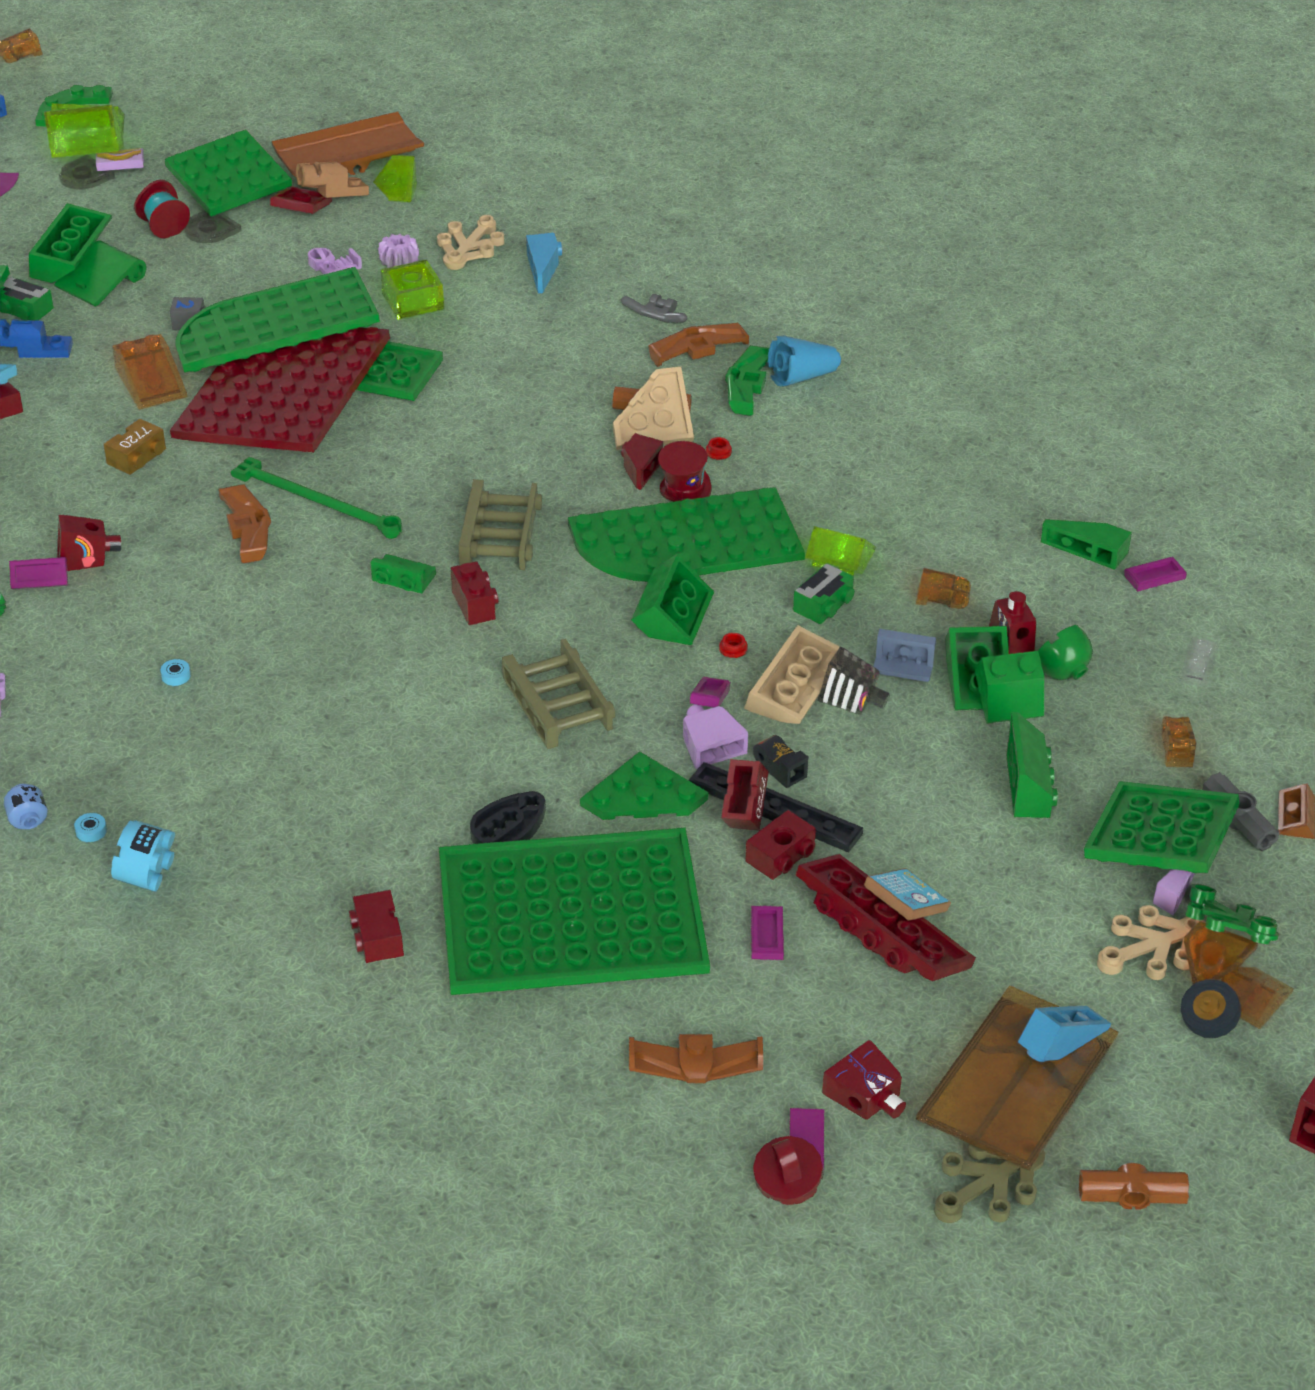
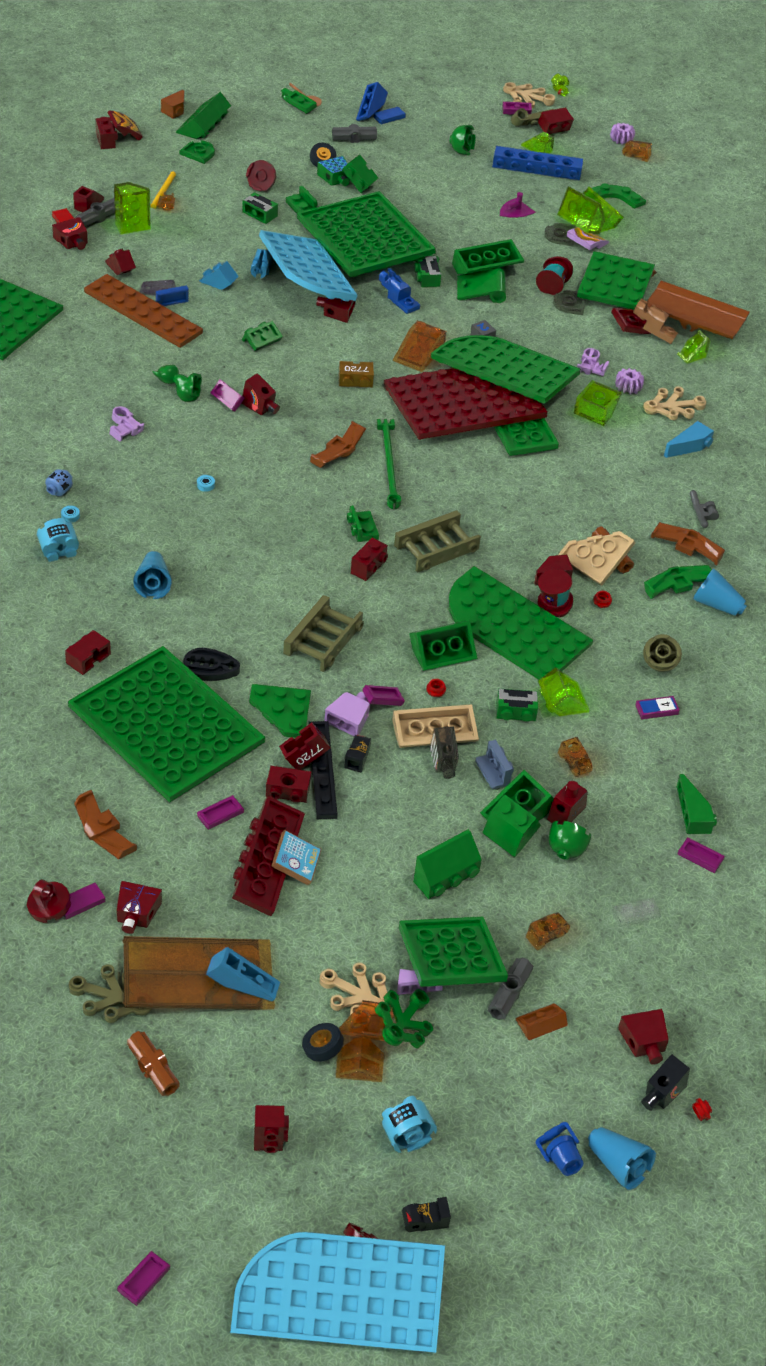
camera: 50 degrees right, 5 degrees up
none -> dark azure cone [133,551,172,599]
none -> tile [636,696,680,720]
none -> olive cone [643,634,682,671]

